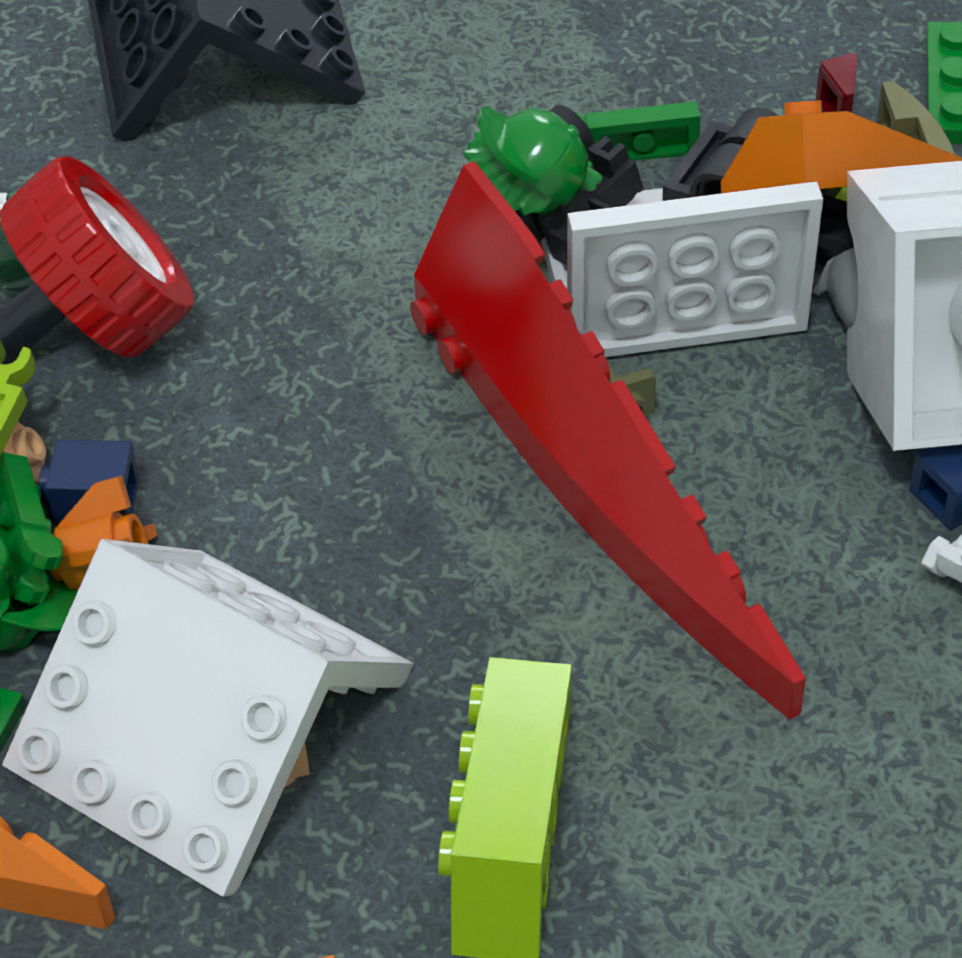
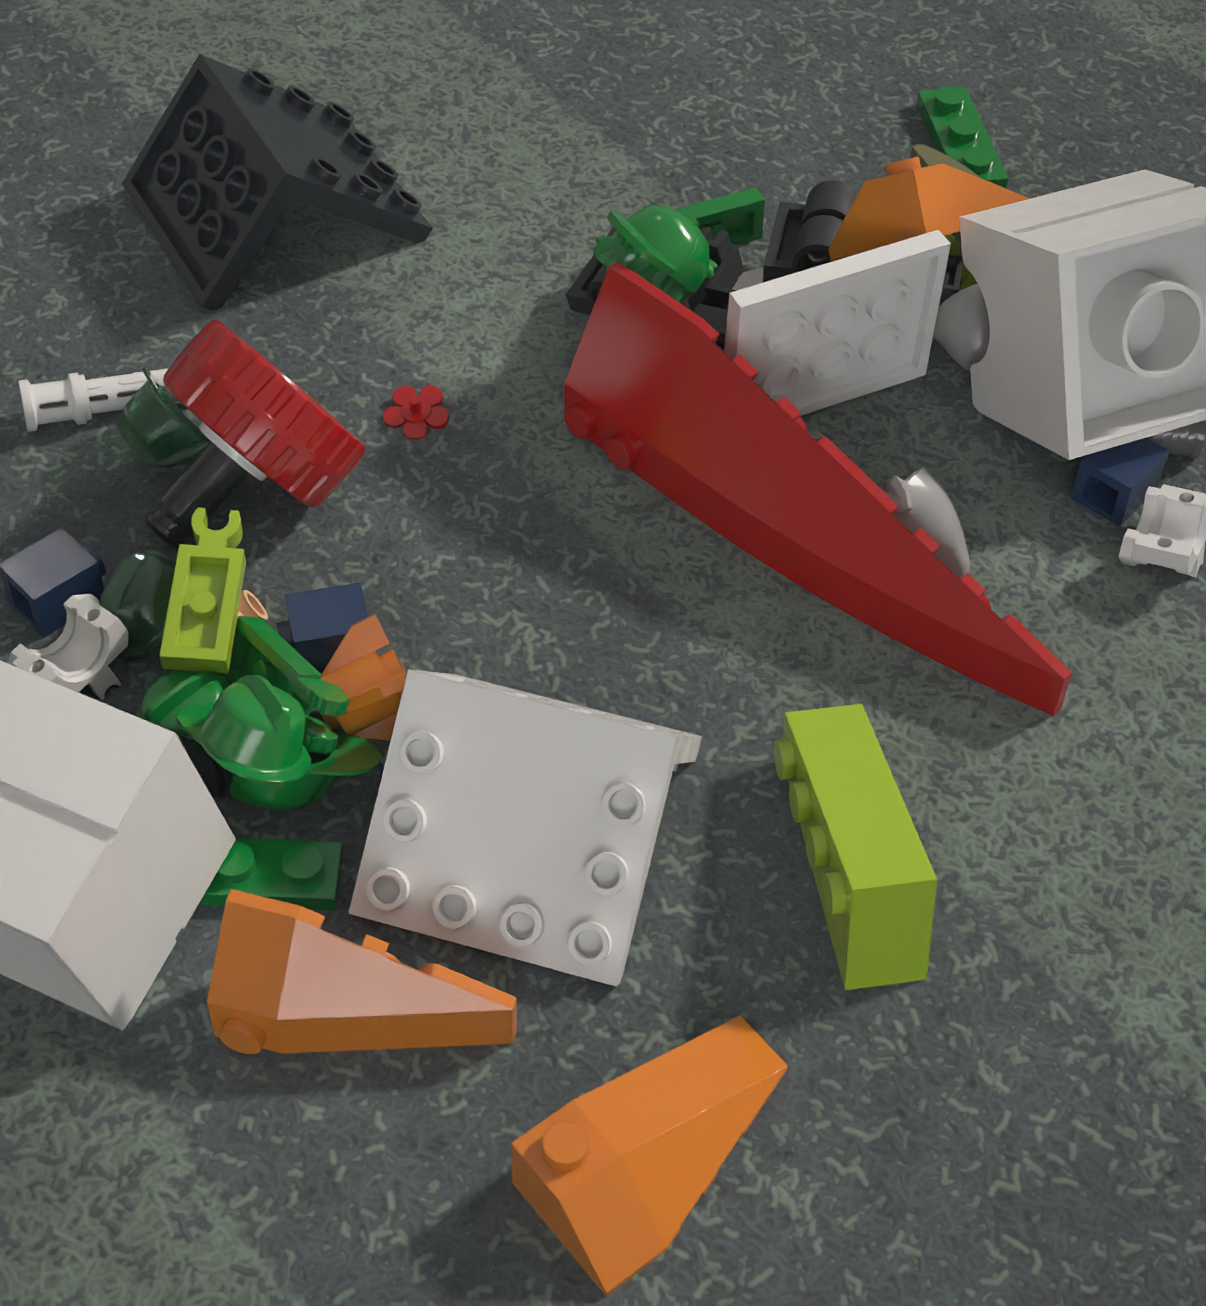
camera: 20 degrees left, 0 degrees up
dark red slope [815,53,857,113] -> none
none -> red plant [383,385,450,439]
none -> light grey hat [885,465,970,579]

